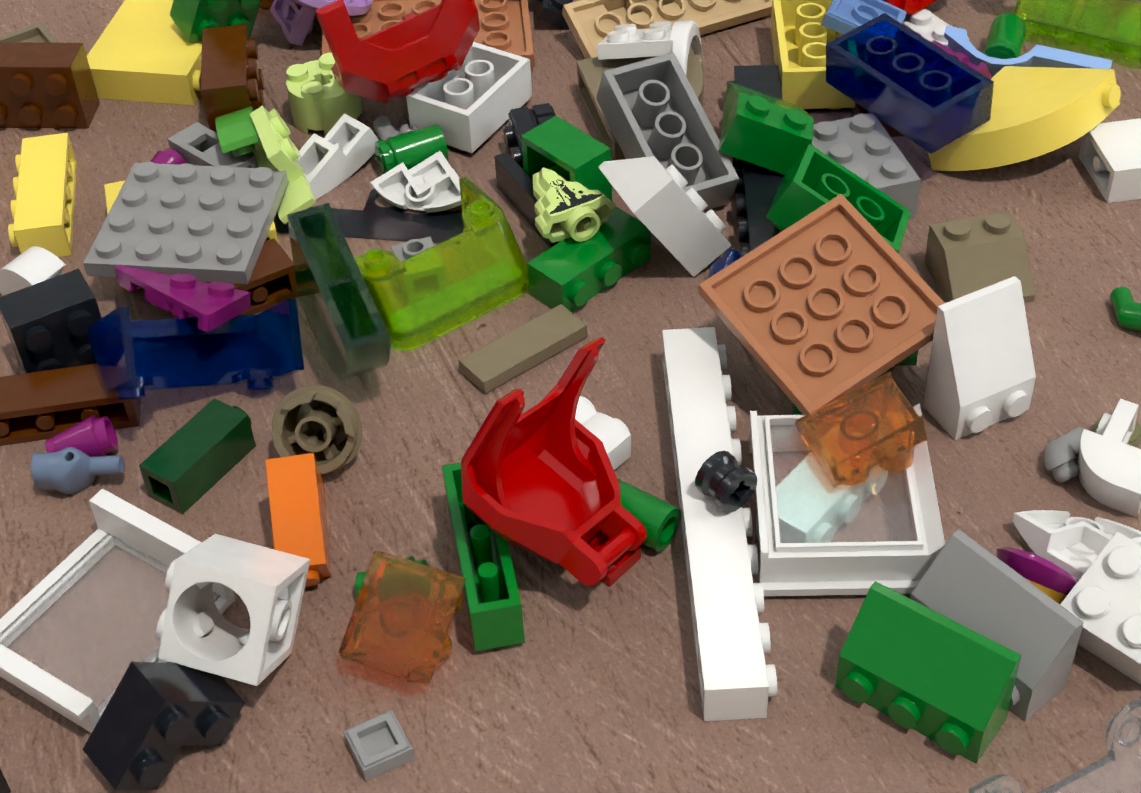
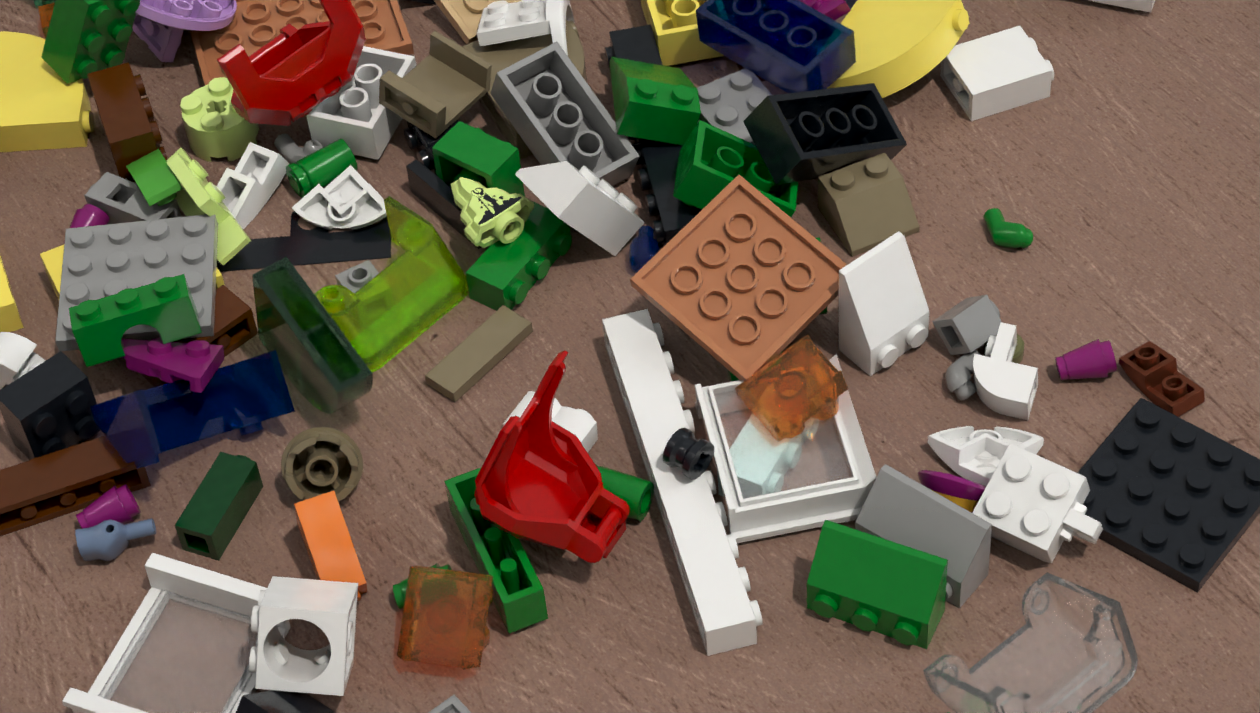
camera: 10 degrees left, 5 degrees up
none -> green arch [69,274,202,367]
none -> dark tan panel [379,31,492,138]
none -> black brick [743,83,907,185]
none -> light grey brick [932,295,1002,355]

